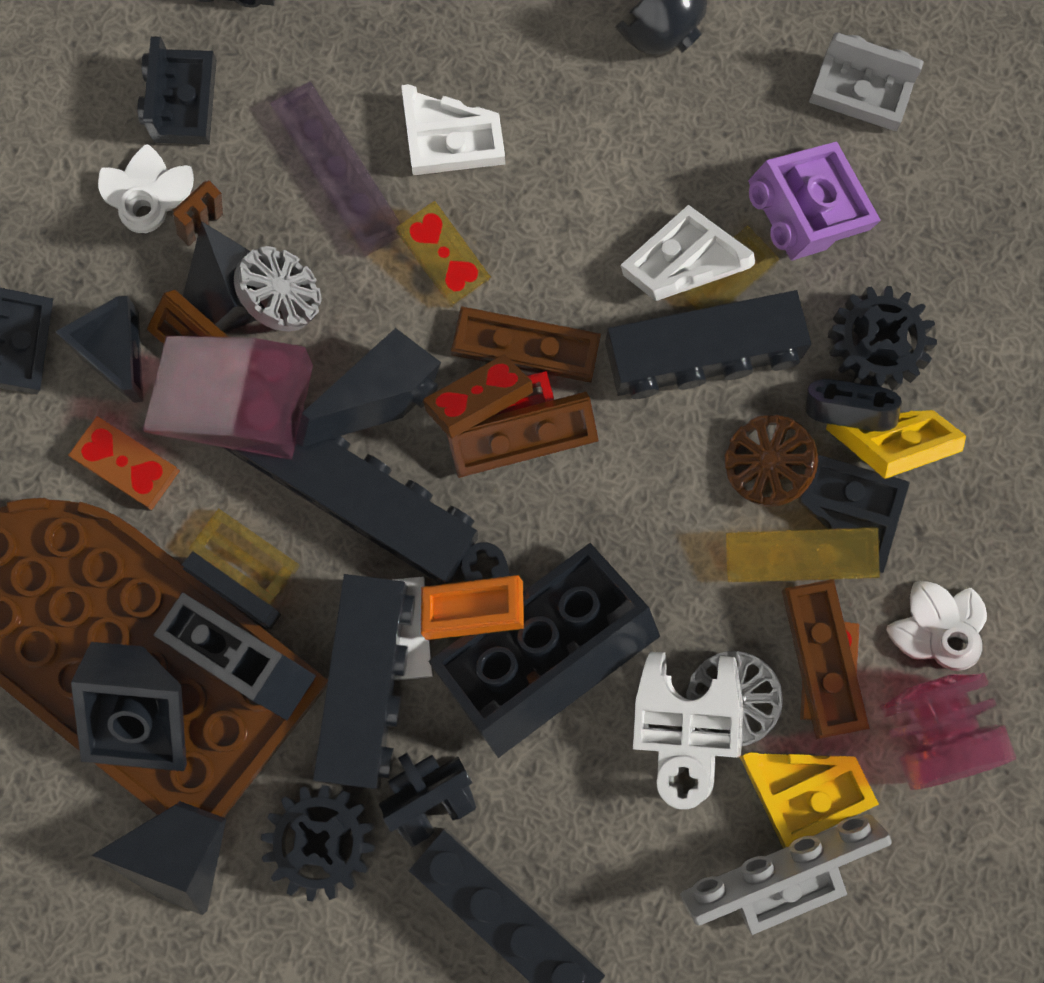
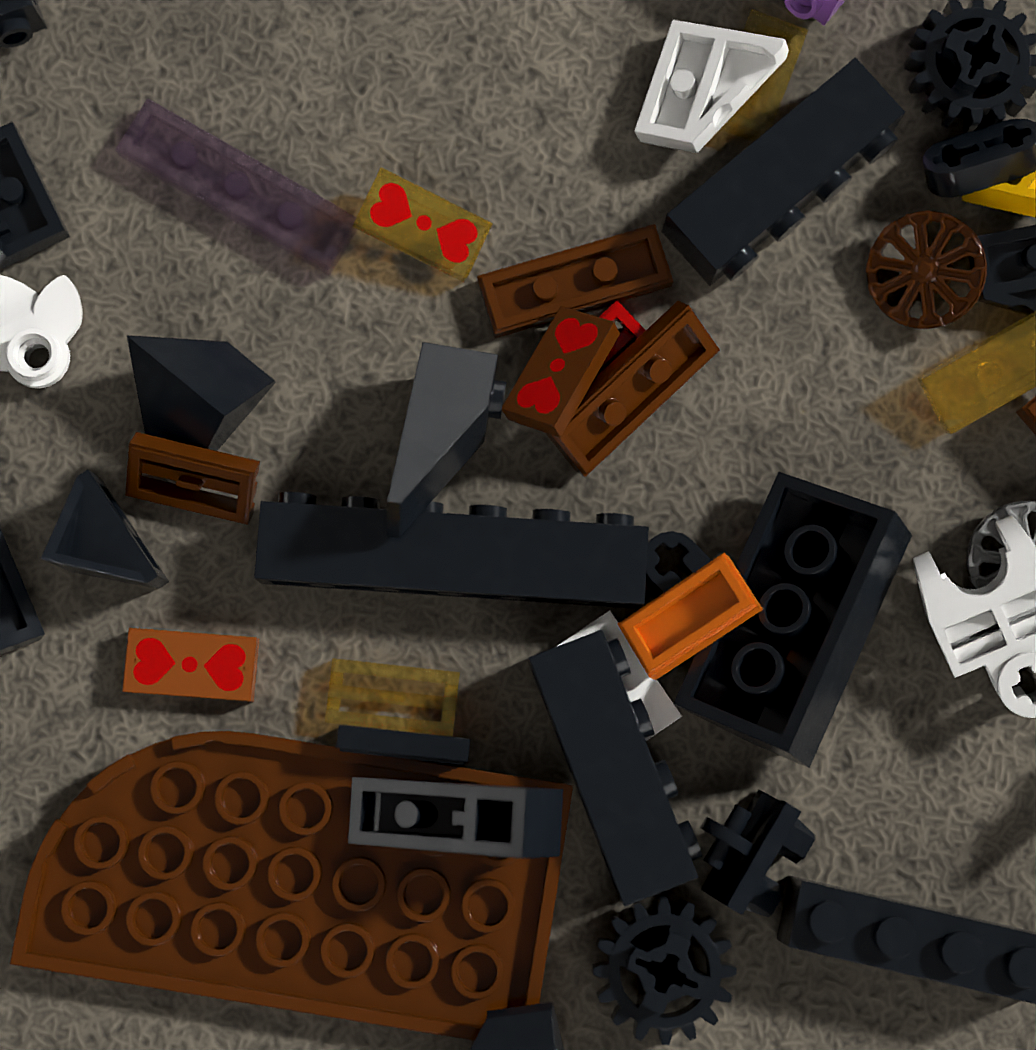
camera: 30 degrees left, 5 degrees up
black slope [71,642,187,771] -> none
clear pink slope [143,336,313,460] -> none
reddish brown tile [173,180,223,246] -> none
light grey wheel [234,246,322,332] -> none
white wing [401,84,505,175] -> none

